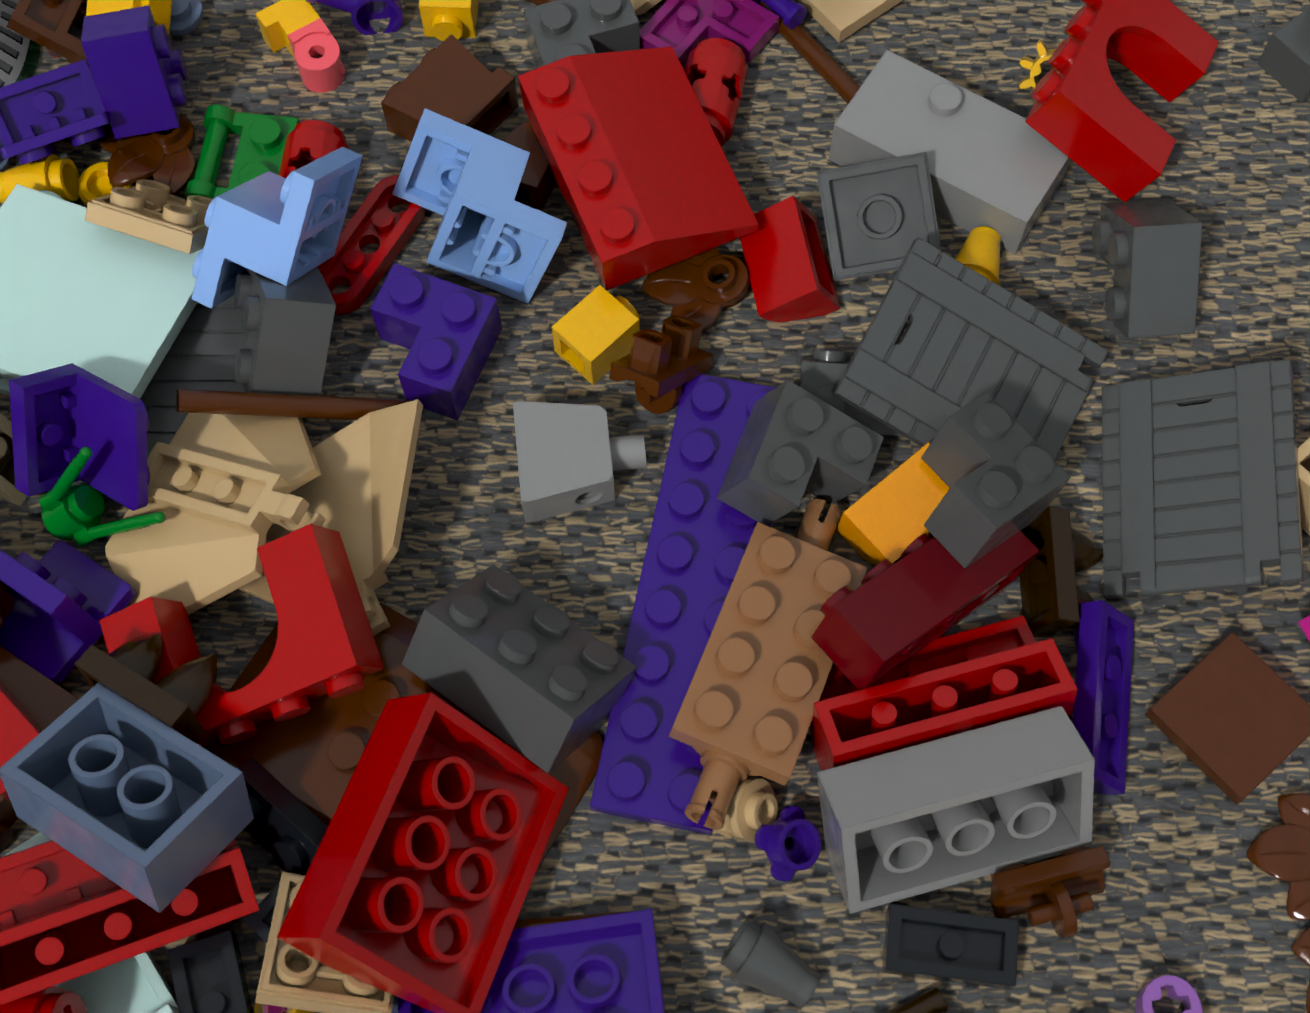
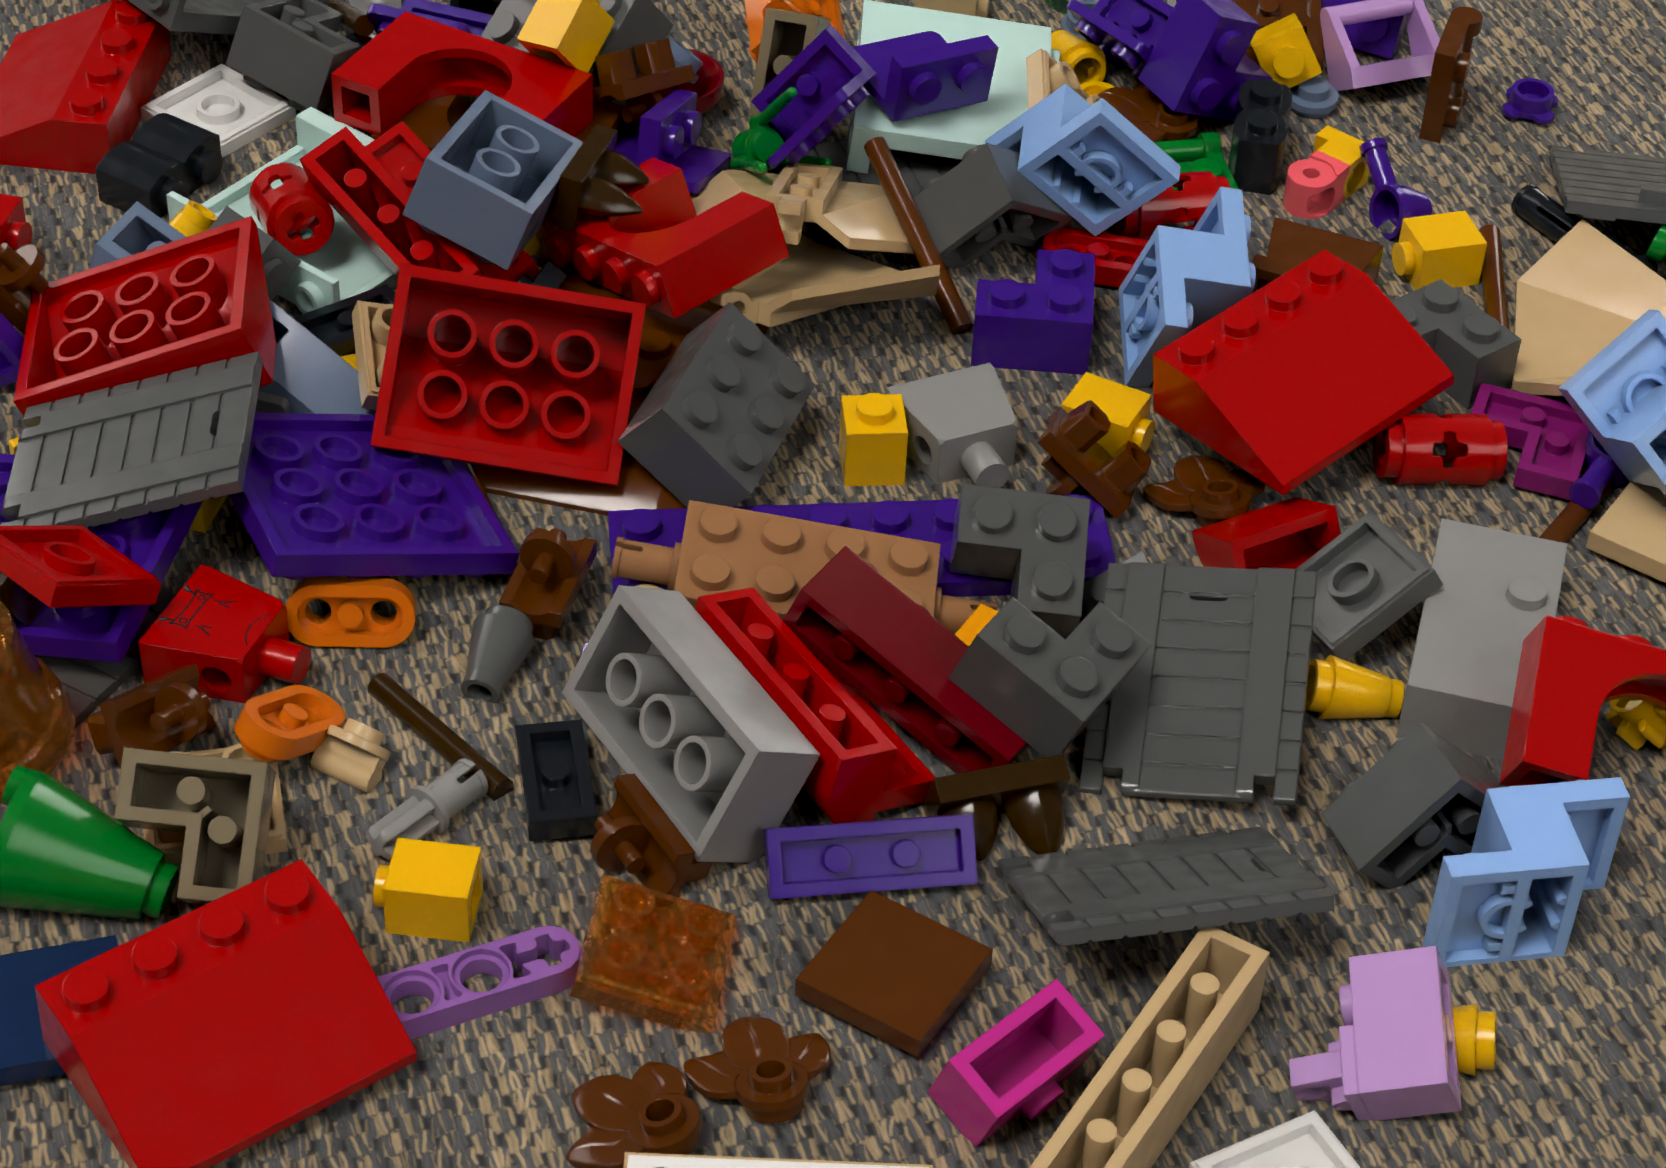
camera: 70 degrees right, 25 degrees down
none -> reddish brown hips [499,528,597,640]
none -> clear orange tile [570,874,737,1034]
none -> yellow brick [839,393,908,486]
none -> dark purple bracket [853,31,999,122]
none -> black brick [1228,79,1292,195]
none -> light blue bracket [1422,777,1630,967]

